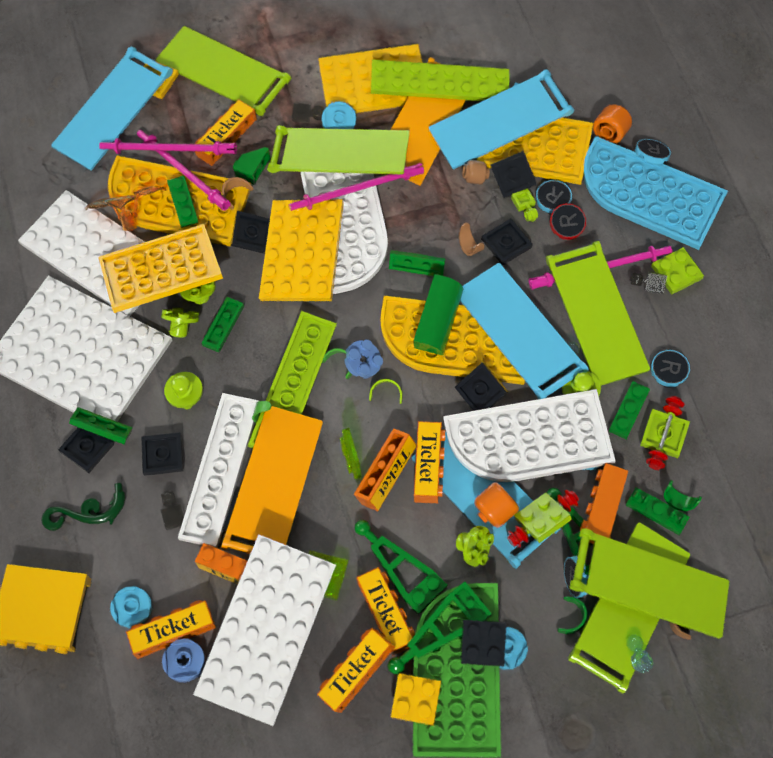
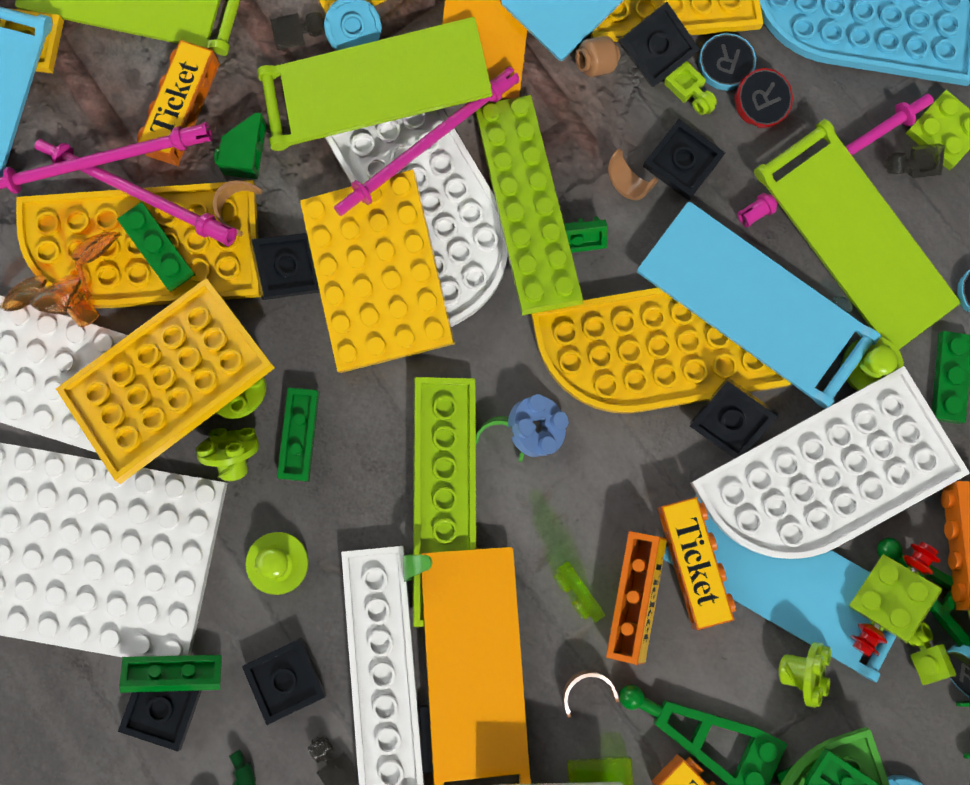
camera: 25 degrees left, 15 degrees up
lime helmet [369,379,403,404] -> none
green brick [414,274,464,356] -> none
orange head [474,482,519,528] -> none
none -> lime plate [475,95,583,315]
none -> helmet [563,670,619,718]
none -> lime plate [909,622,956,685]

